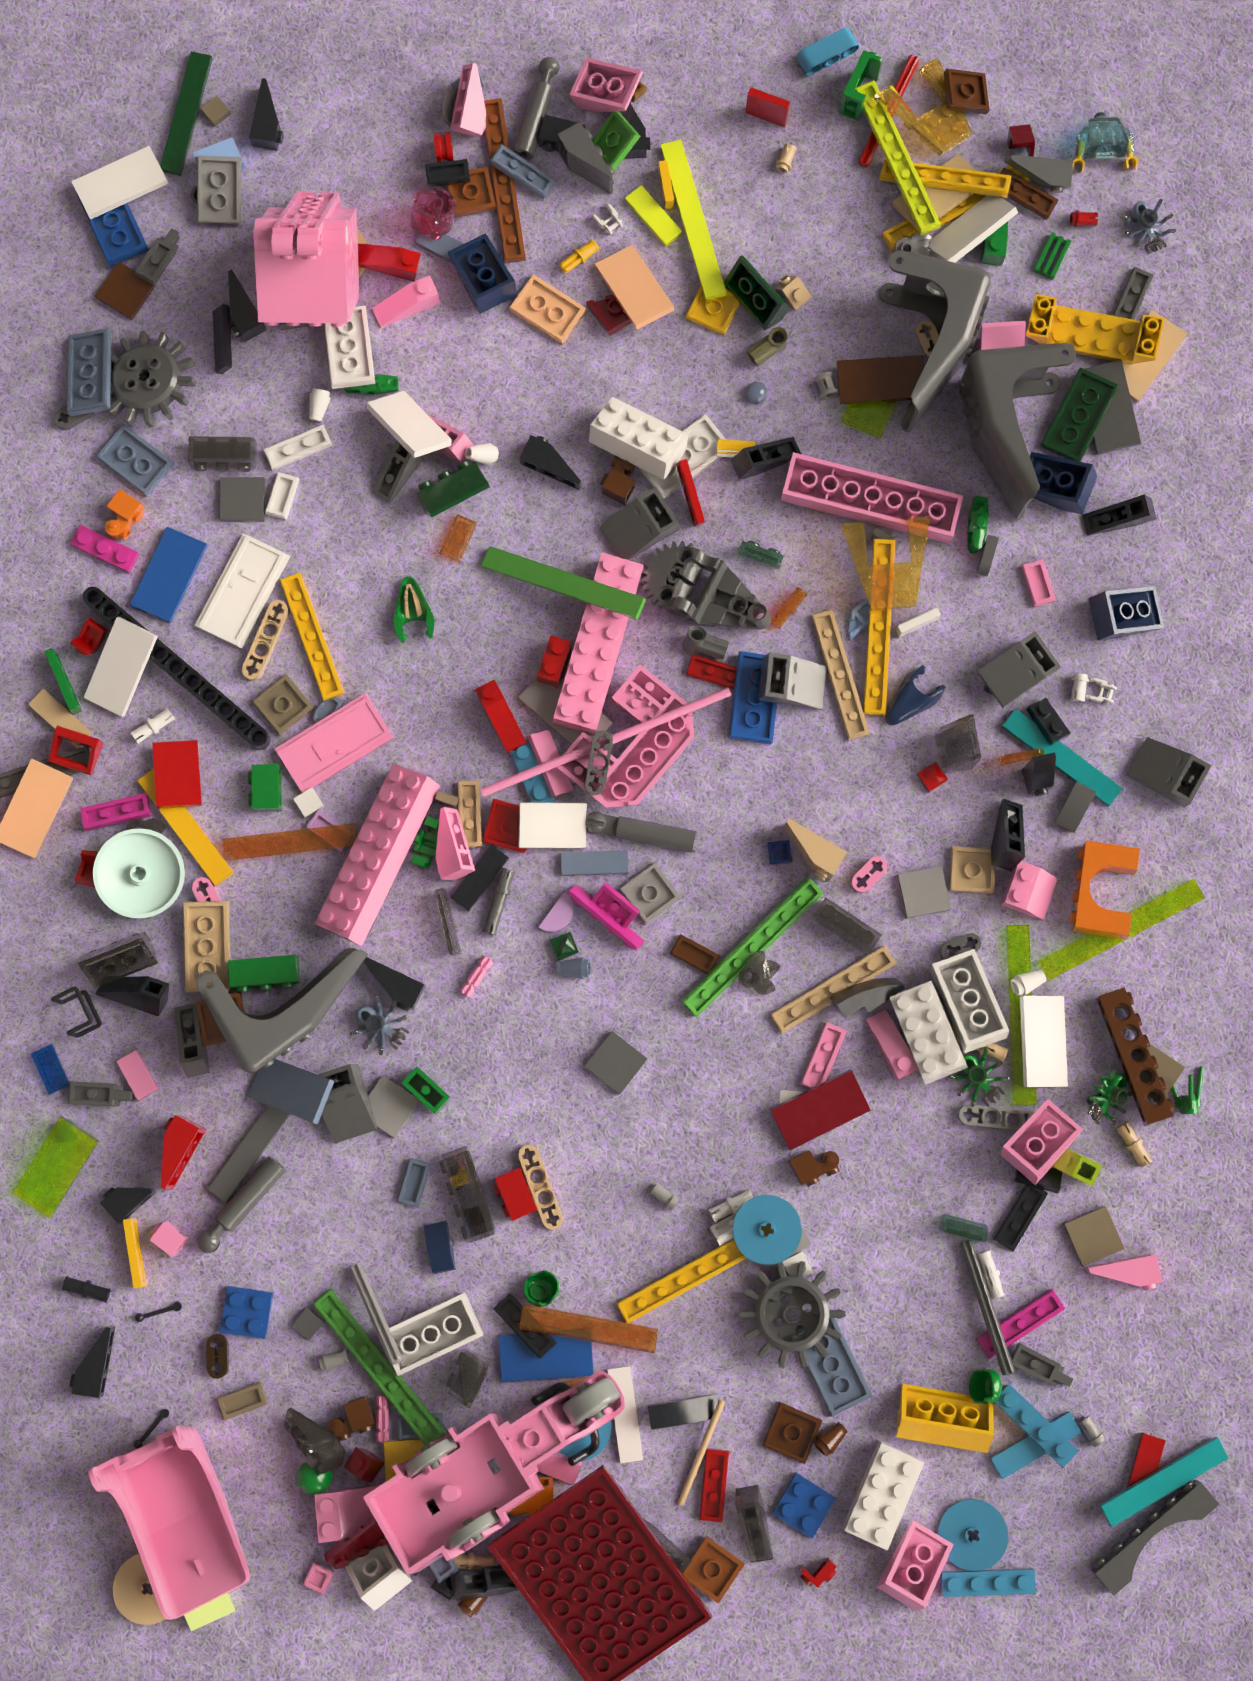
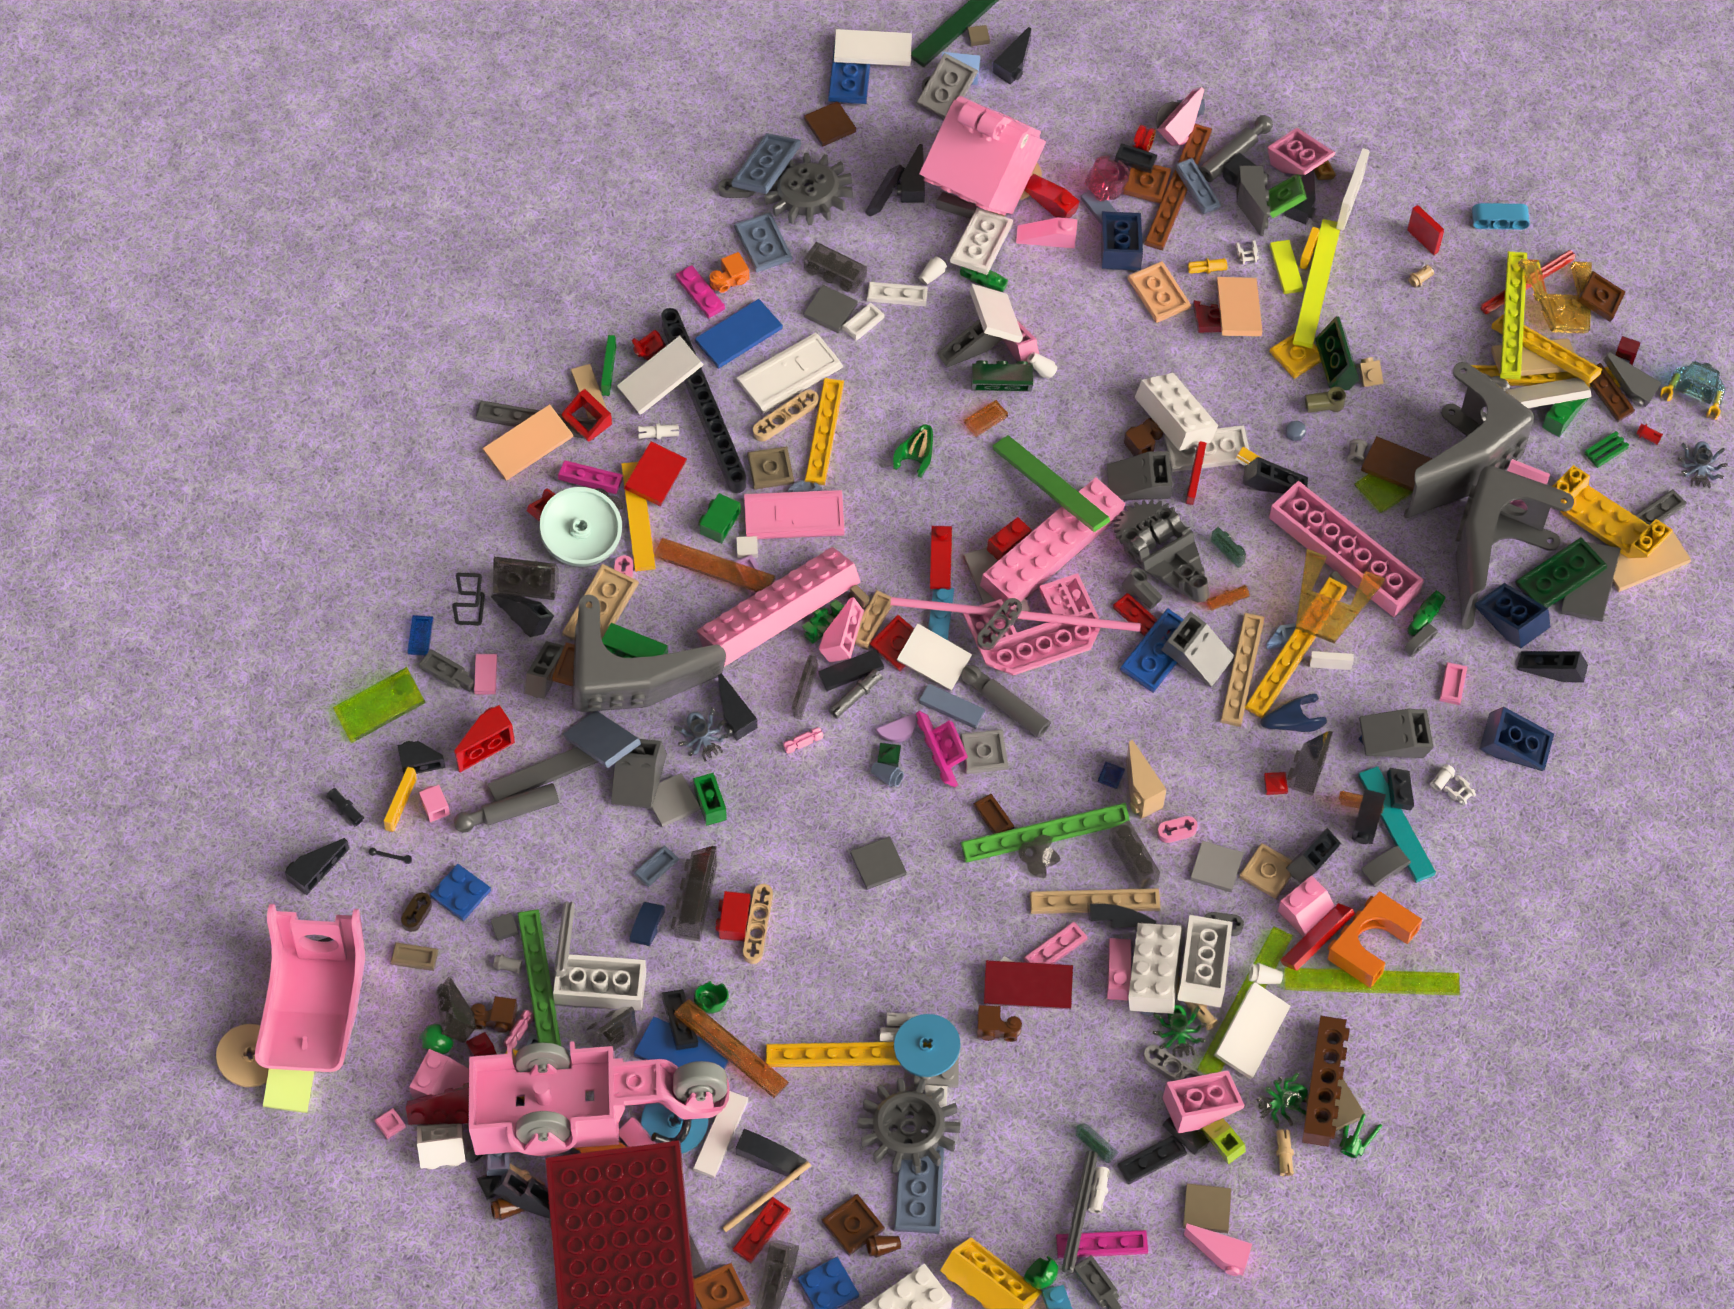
camera: 30 degrees right, 20 degrees down
dark grey hinge [135,228,180,286] -> none
black slope [520,435,581,490] -> none
bright pink tile [527,730,574,798] -> none
light grey pin [650,1183,679,1211] -> none
green panel [839,50,883,121] -> none
dark grey slope [1126,737,1212,808] -> none
none -> red tile [1280,903,1355,971]
none -> white tile [1336,148,1369,231]

